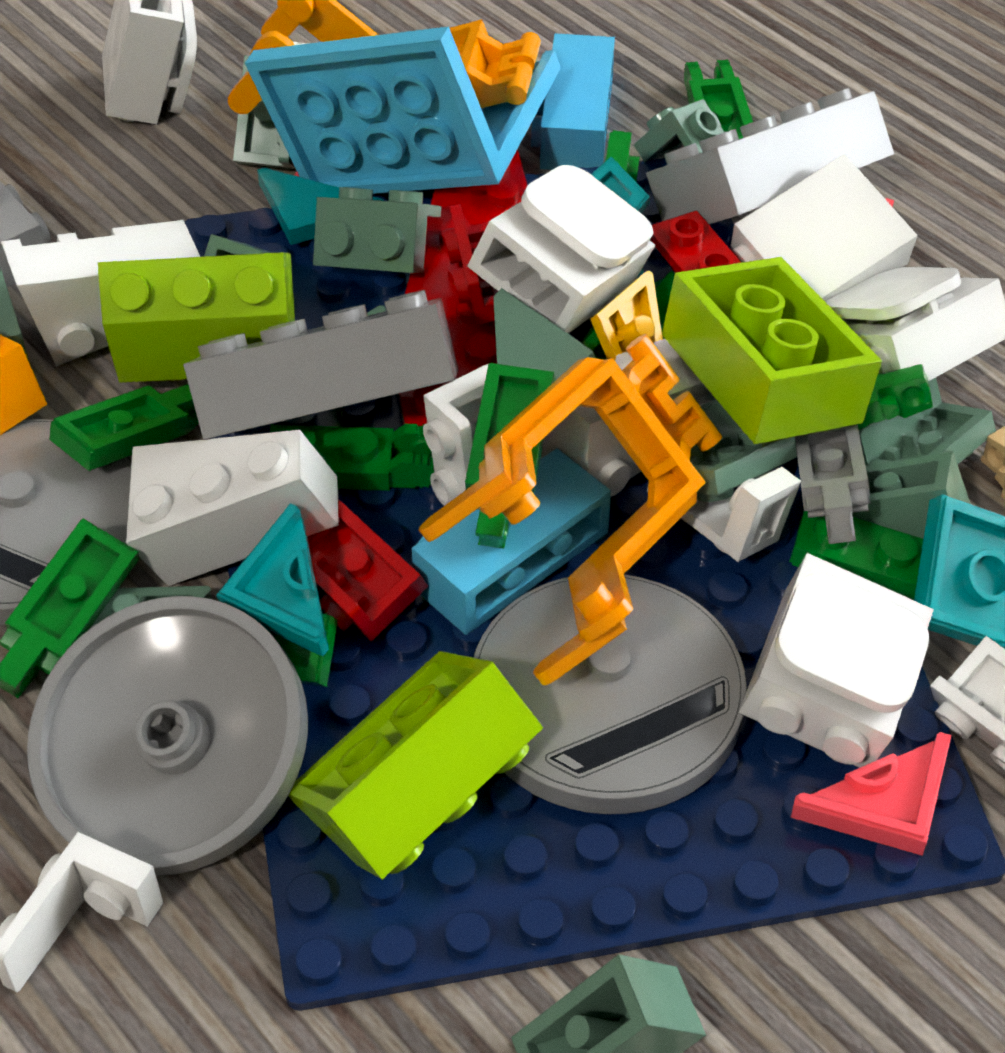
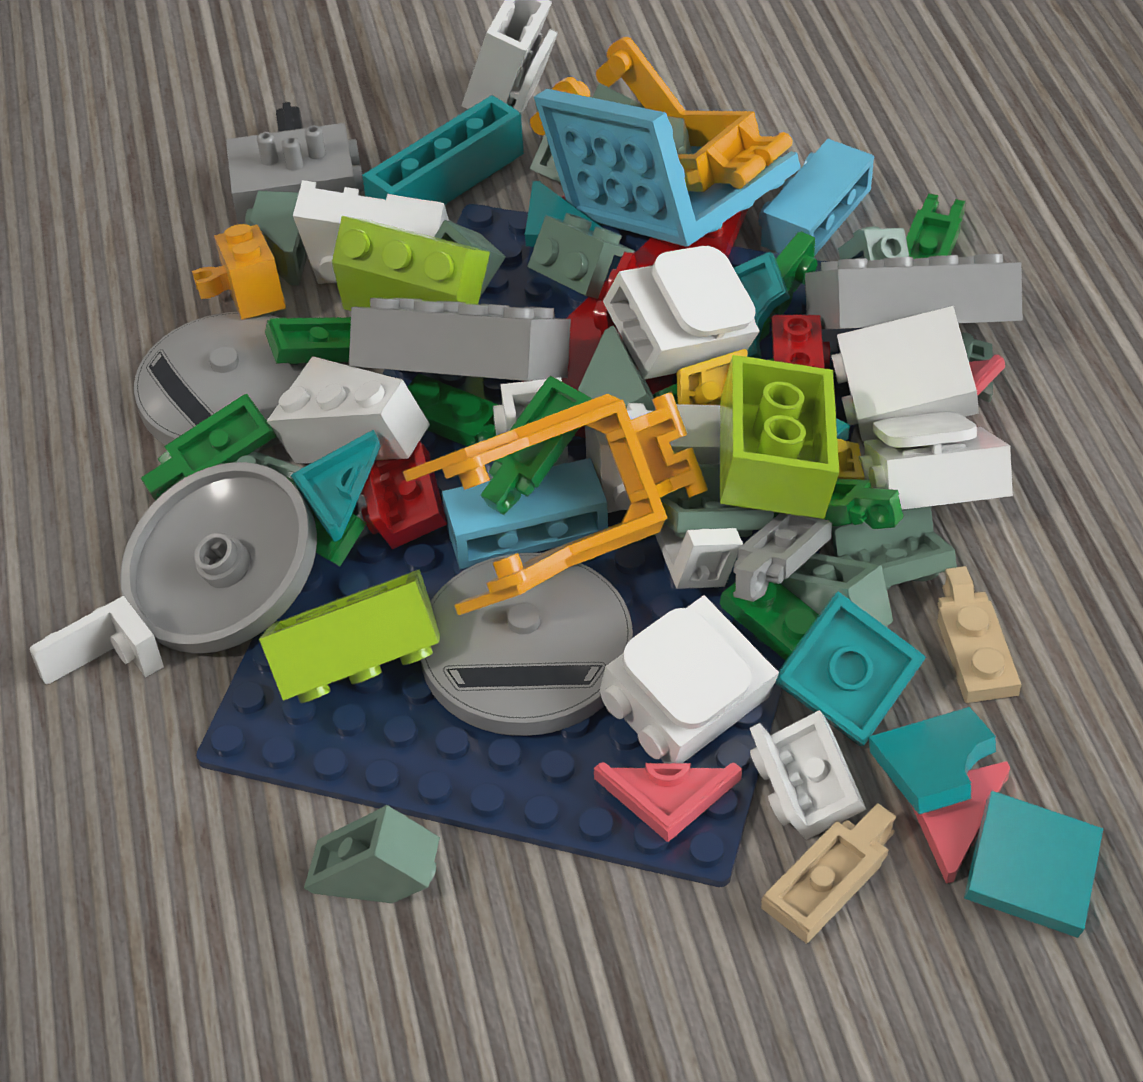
camera: 30 degrees right, 0 degrees up
none -> teal brick [362,95,524,205]

